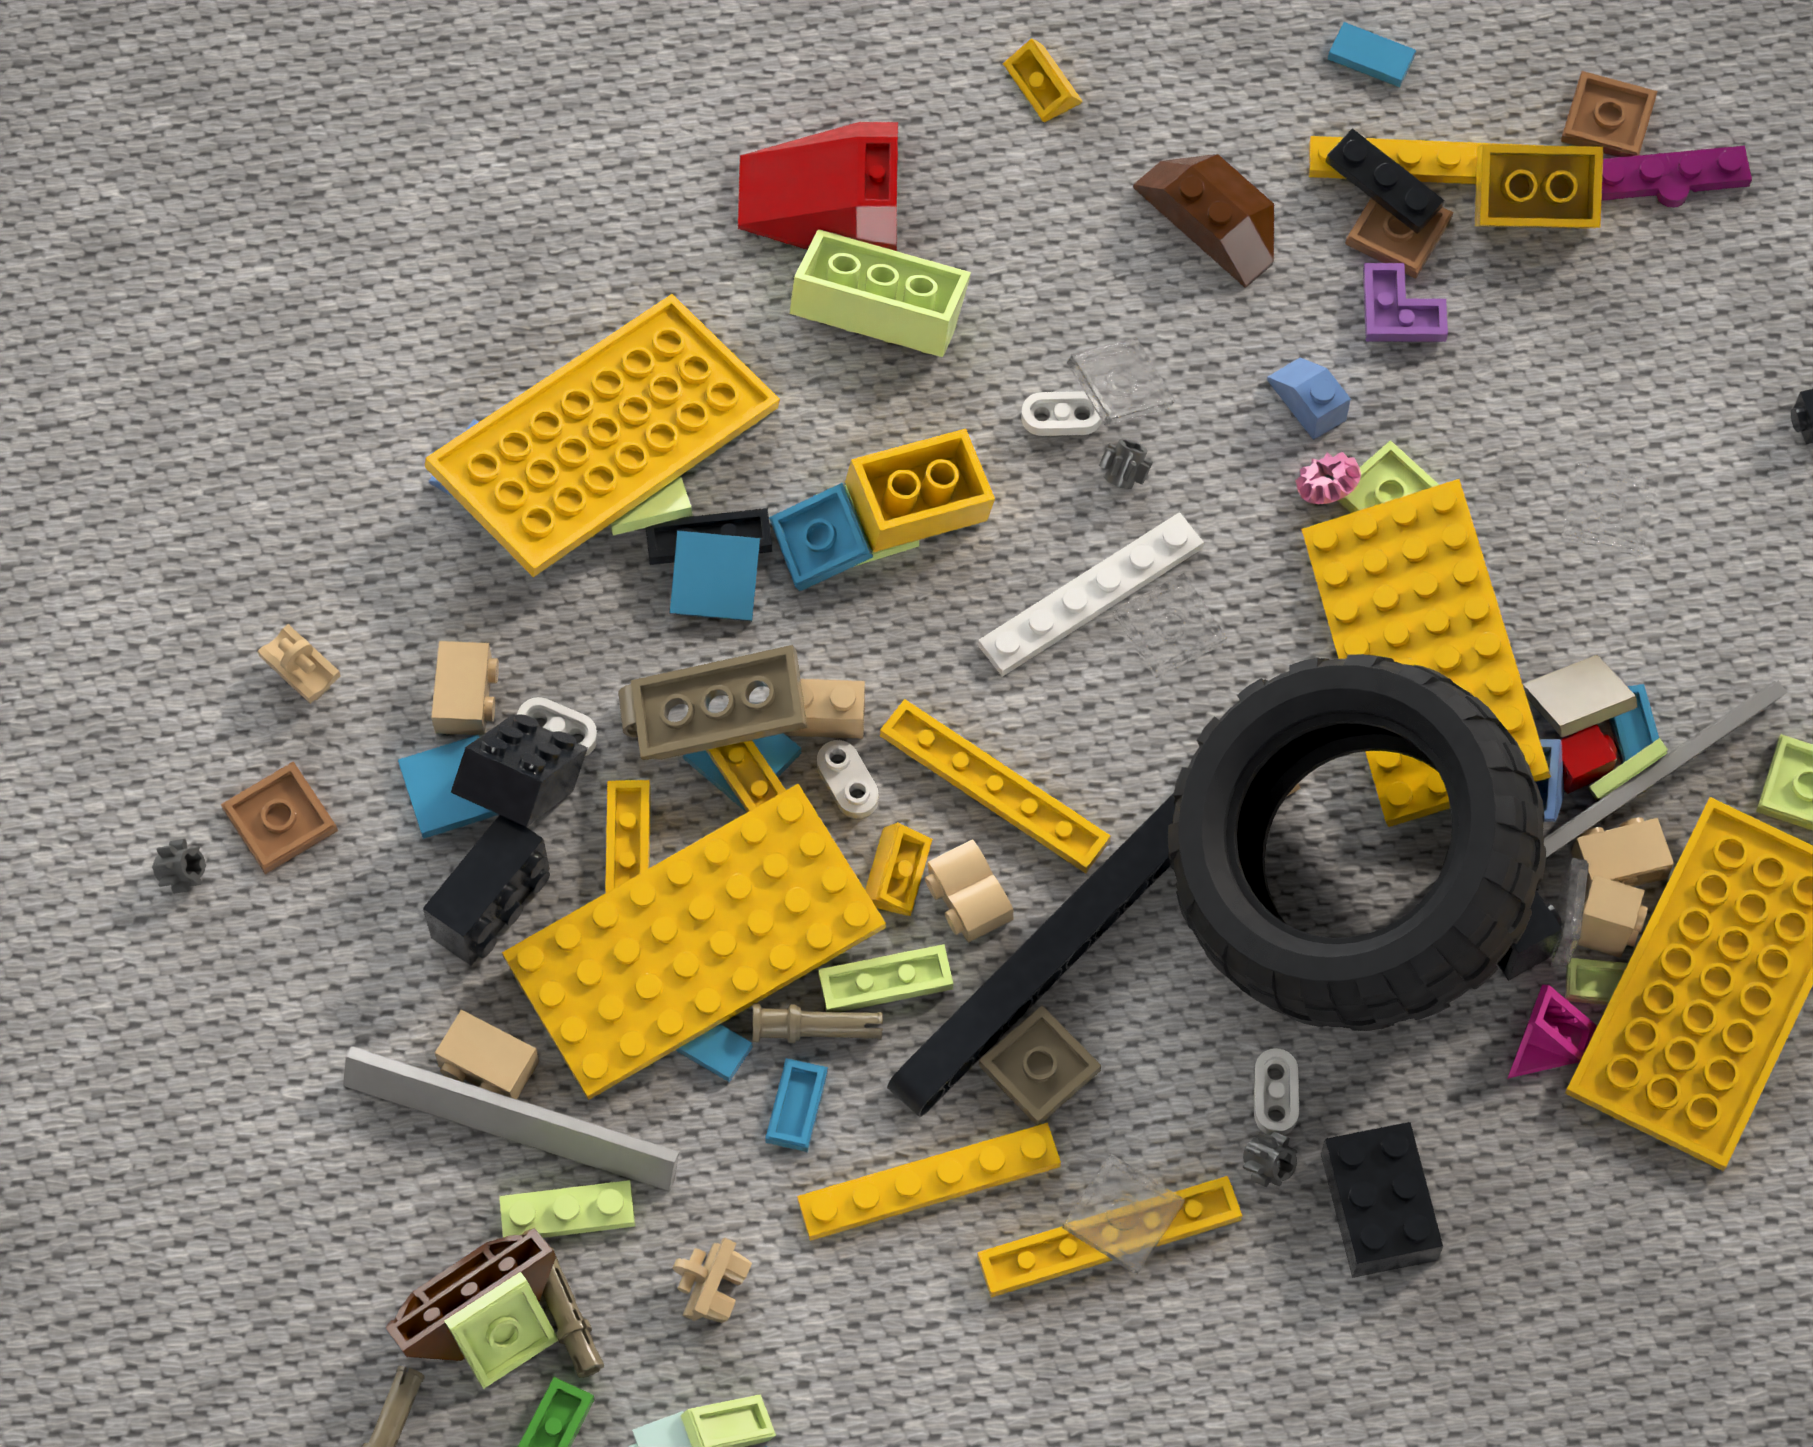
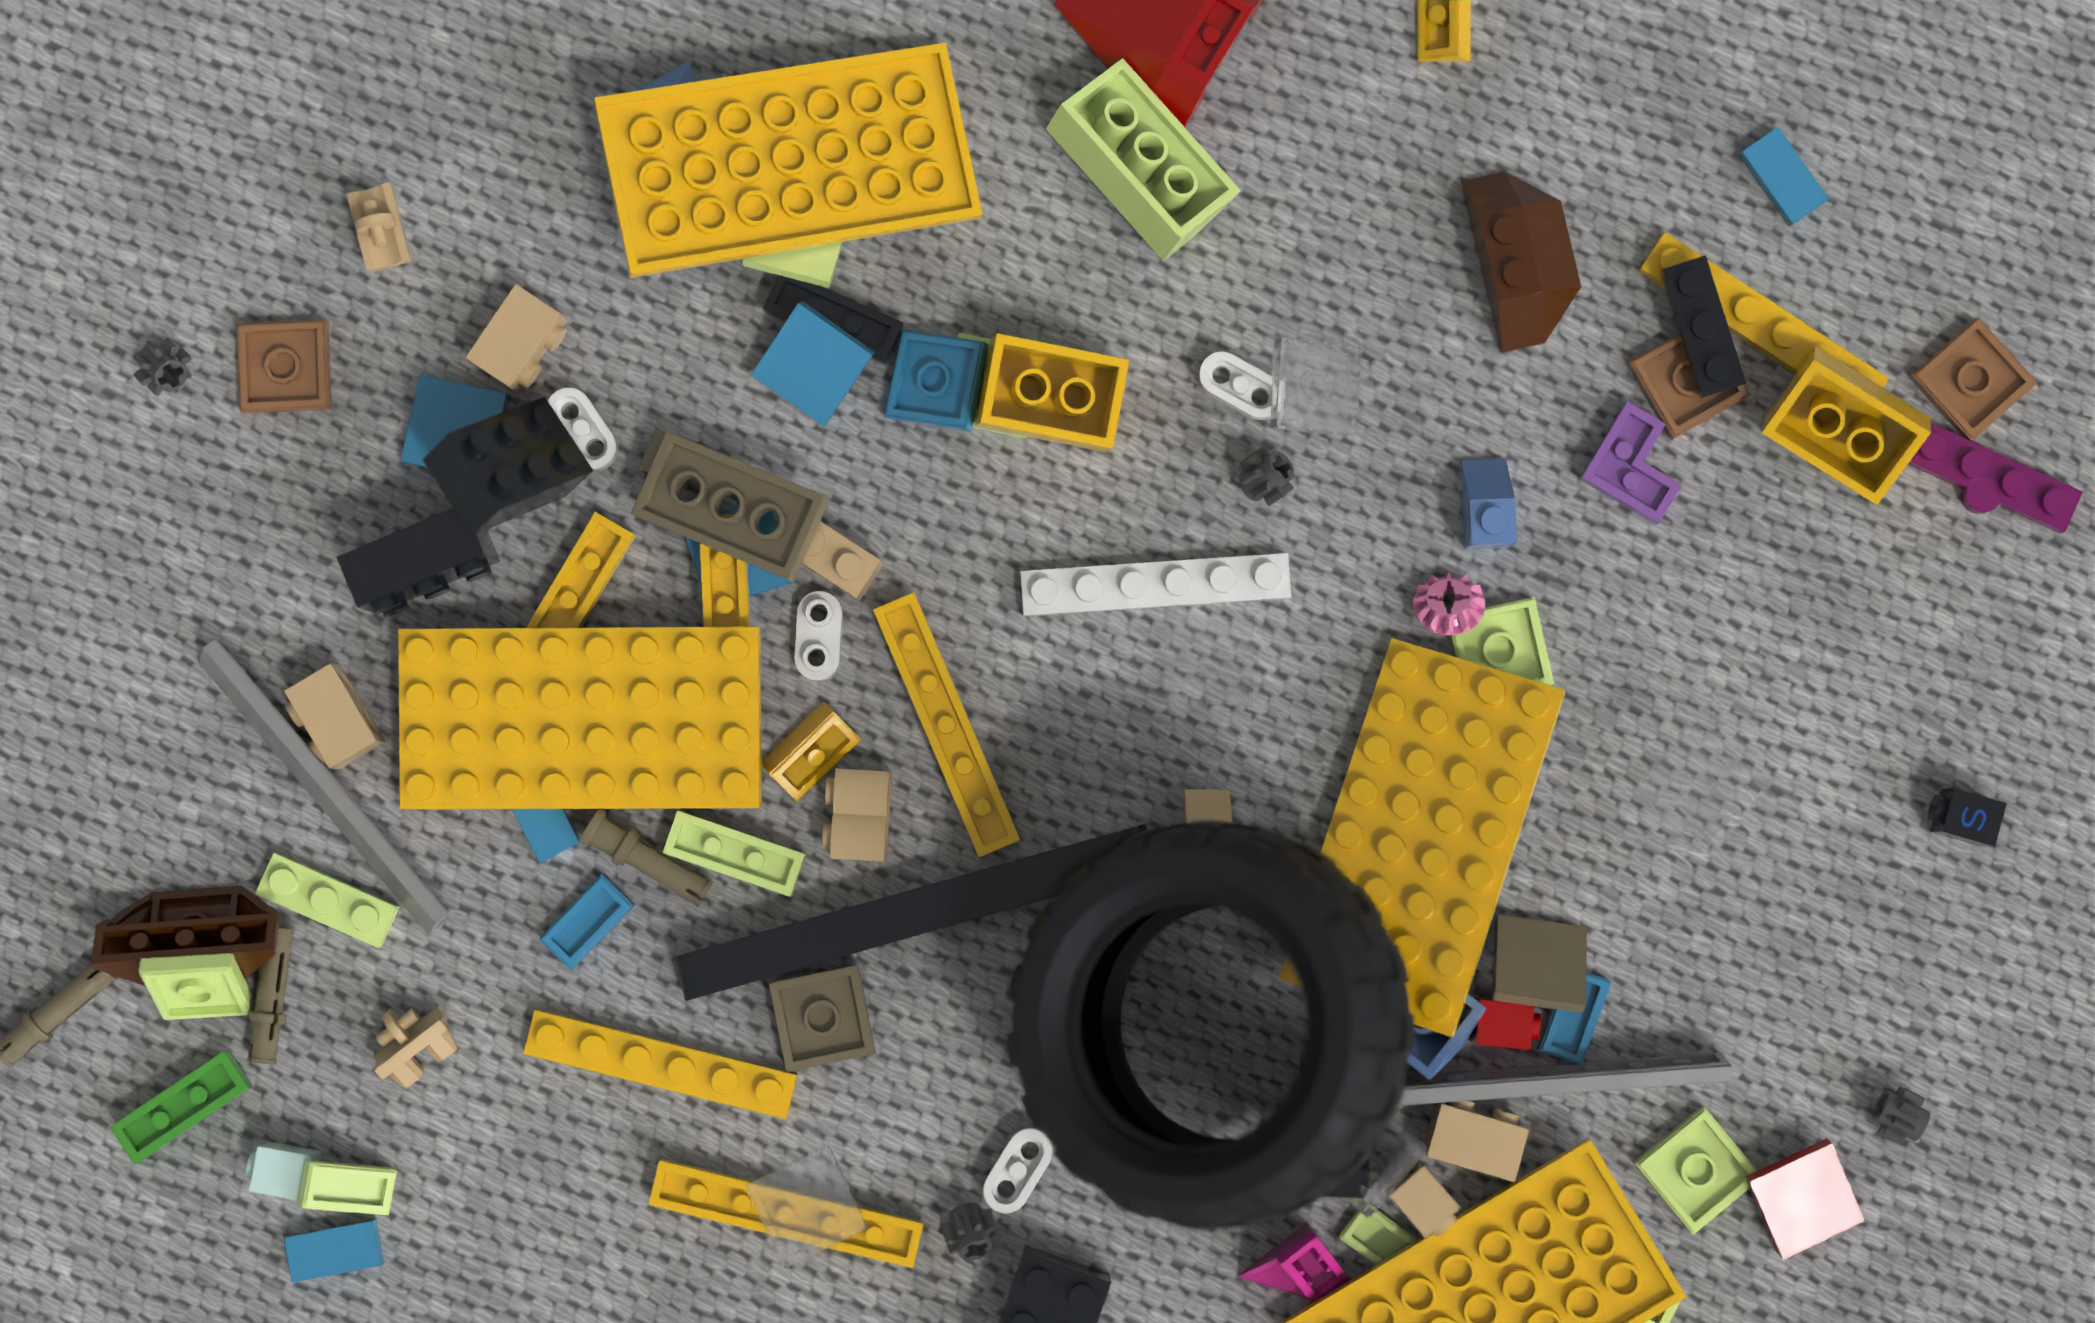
camera: 30 degrees right, 20 degrees up
yellowish green tile [1588,738,1668,800] -> none

